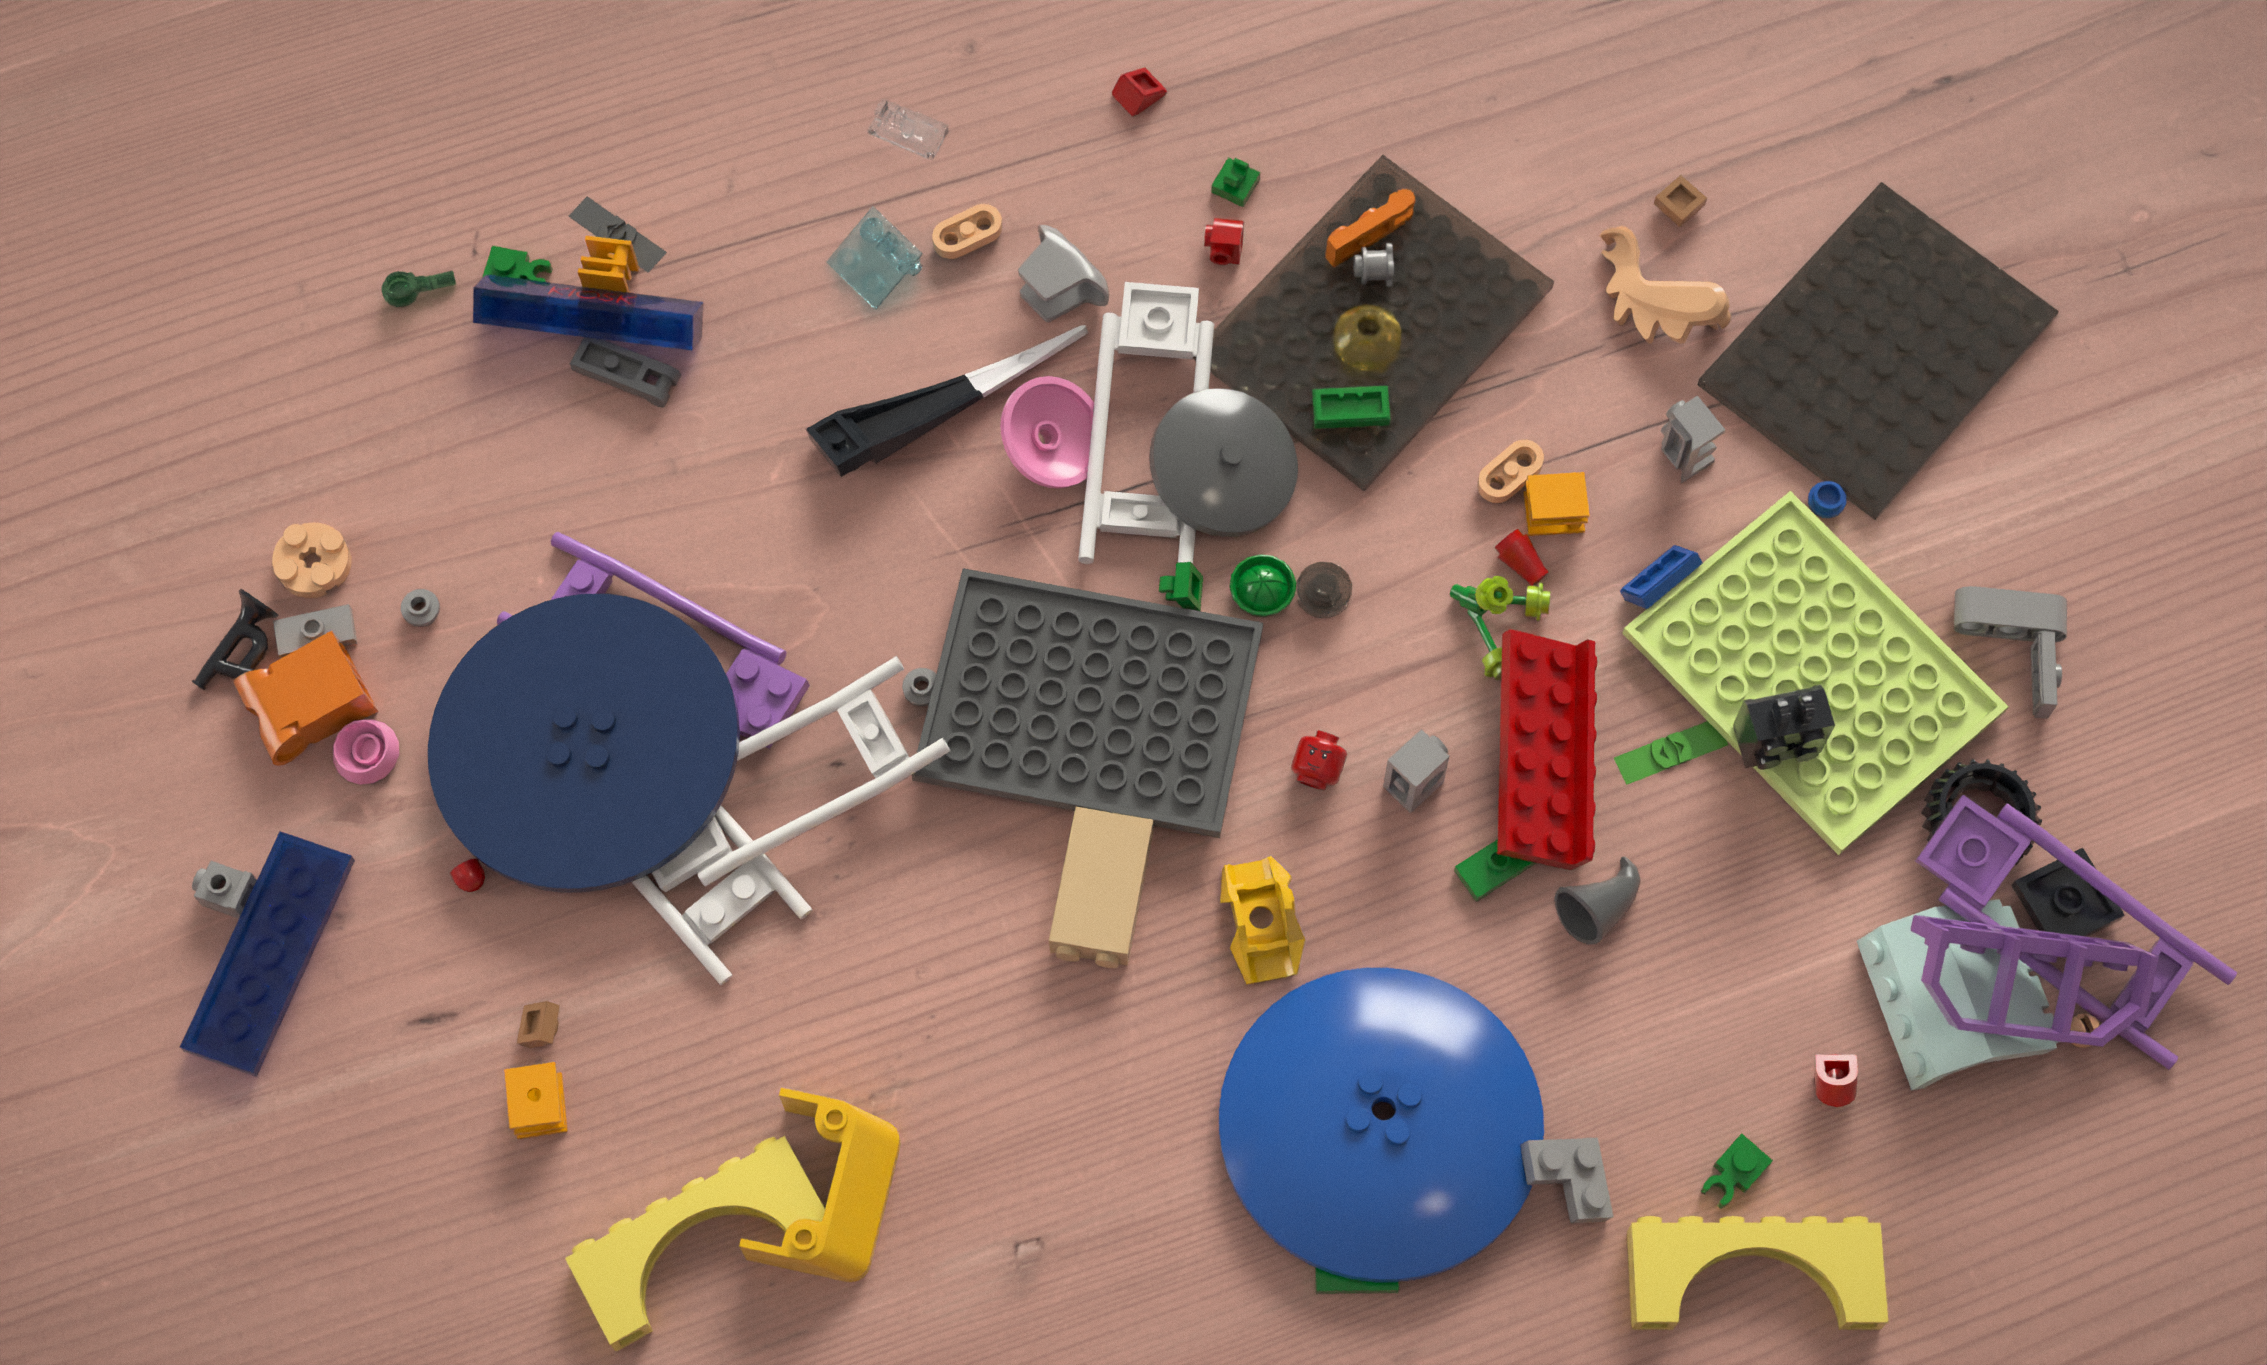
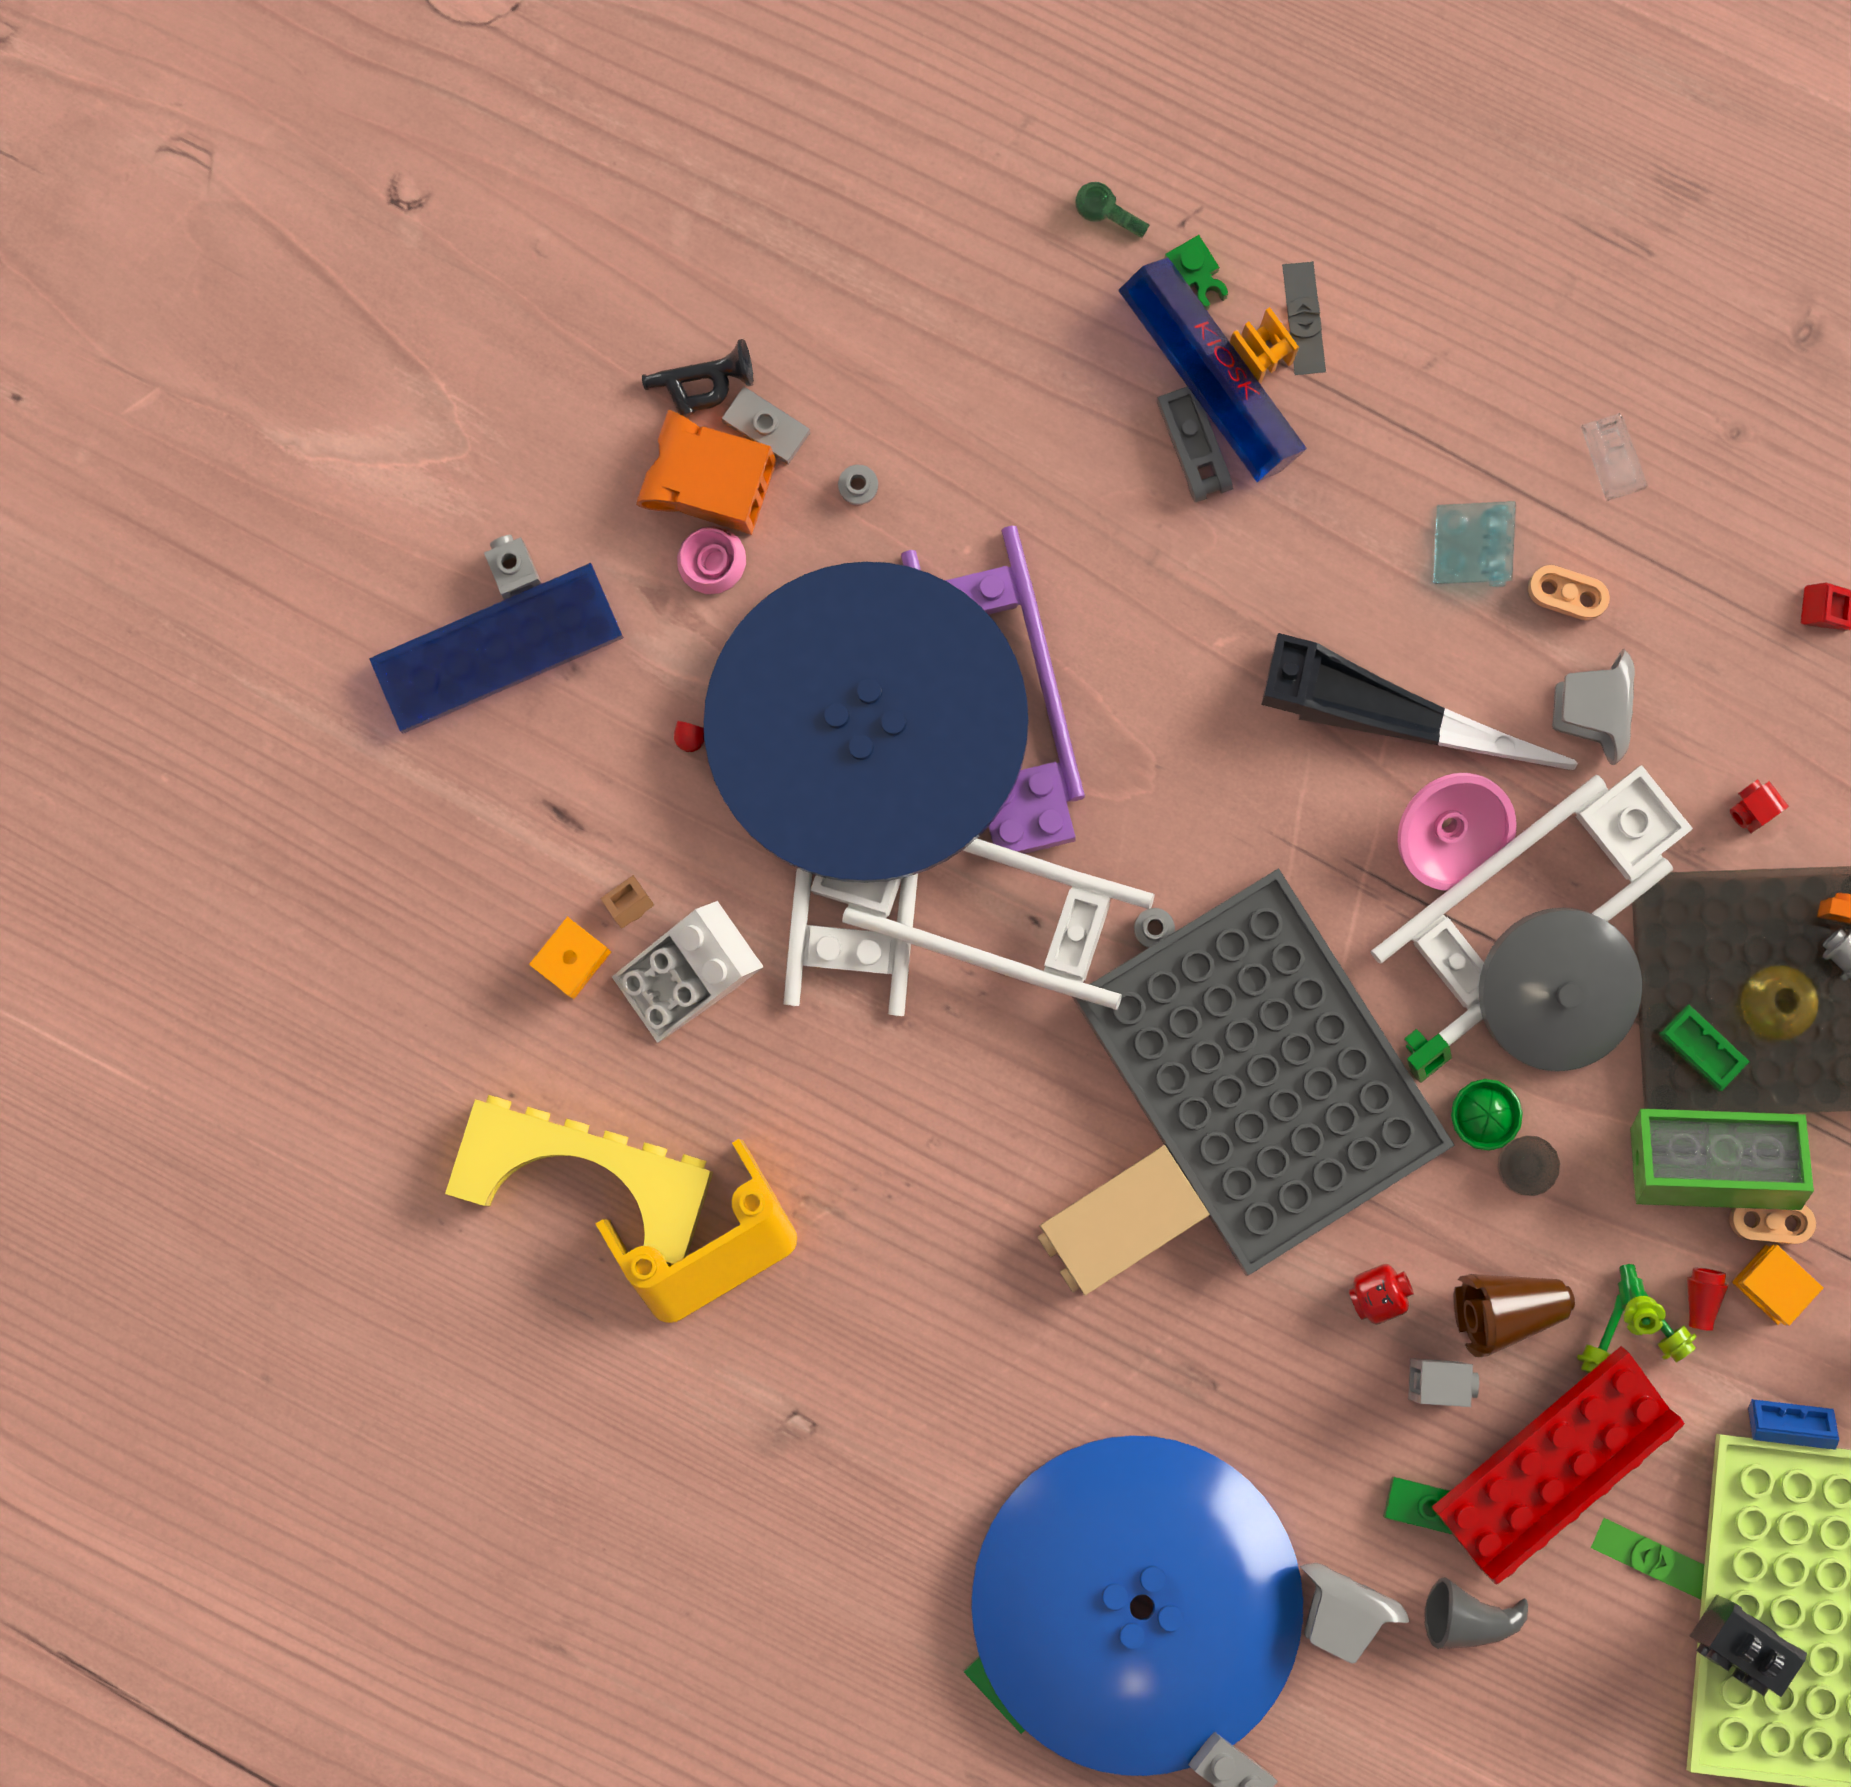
camera: 50 degrees right, 15 degrees up
light nougat plate [272,523,352,598] -> none
green tile [1211,157,1261,207] -> none
yellow piece [1220,856,1306,985] -> none
none -> white slope [612,901,763,1043]
none -> light grey piece [1300,1563,1410,1664]
none -> reddish brown cone [1453,1274,1575,1357]
none -> brick [1630,1109,1814,1210]

